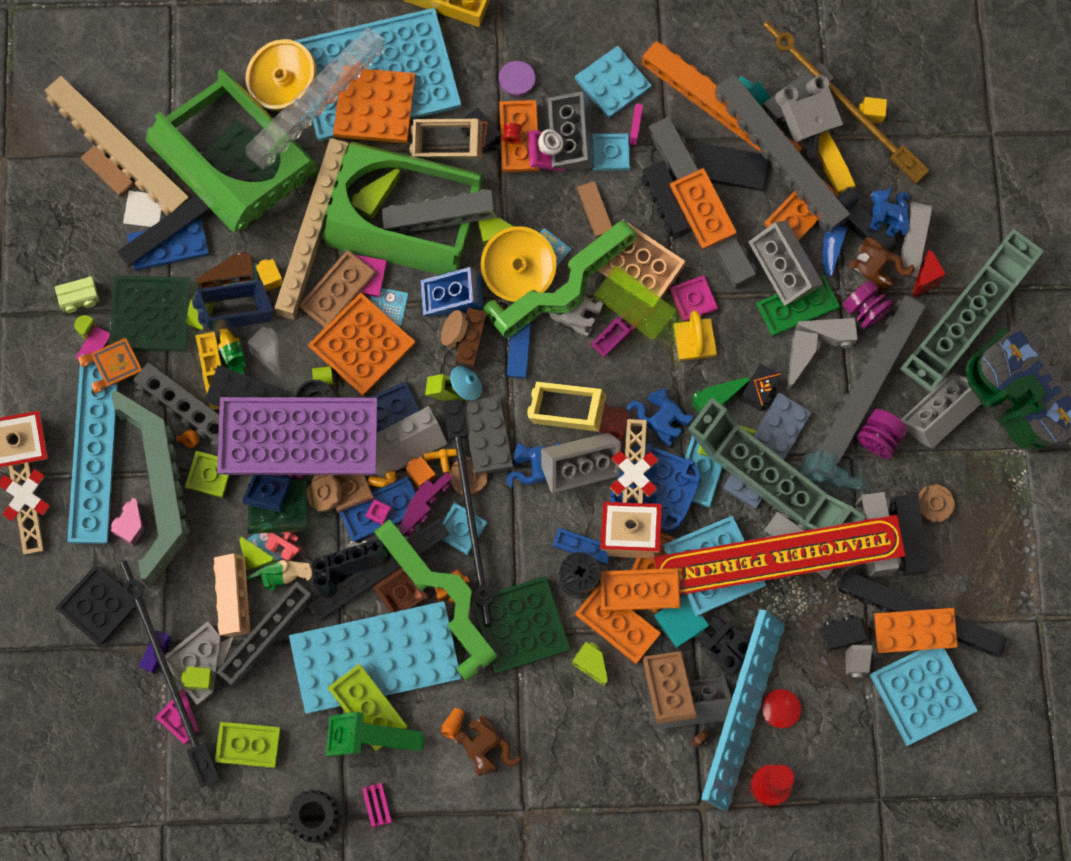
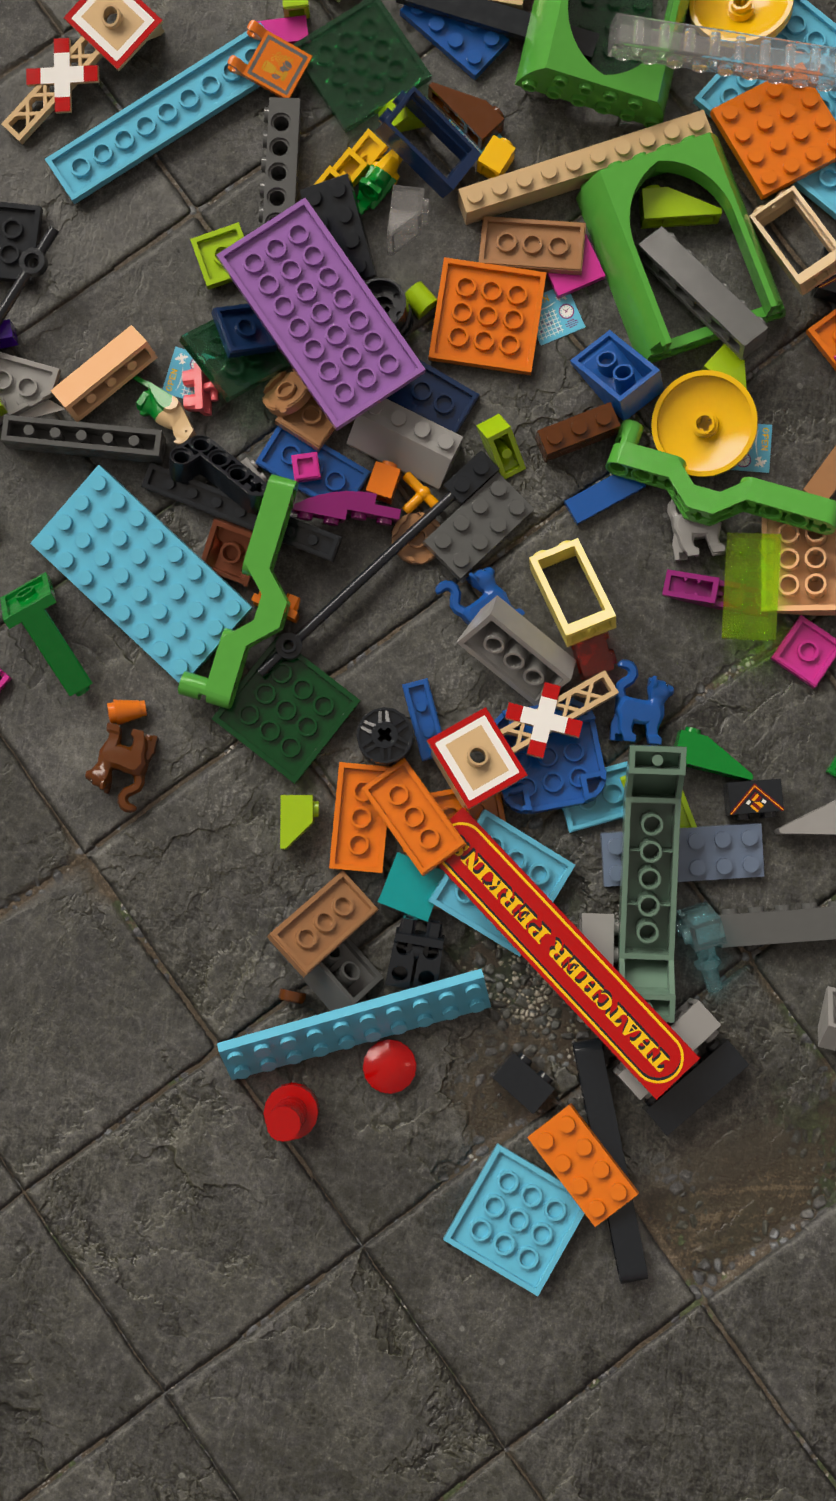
camera: 60 degrees right, 10 degrees up
sand green slope [111,391,190,587] -> none
bright pink slope [111,498,144,546] -> none
orange piece [176,430,199,448] -> none
lime slope [239,537,276,570] -> none
lime plate [327,663,408,751] -> none
light orange arm [368,470,396,488] -> none
medium nougat tile [441,310,468,348] -> none
medium azure tile [442,502,488,556] -> none
medium azure dish [450,366,482,401] -> none
yellow tile [673,310,717,361] -> none
light grey slope [845,645,872,678] -> none
magenta wheel [857,409,908,459] -> none
medium nougat tile [918,485,955,523] -> none

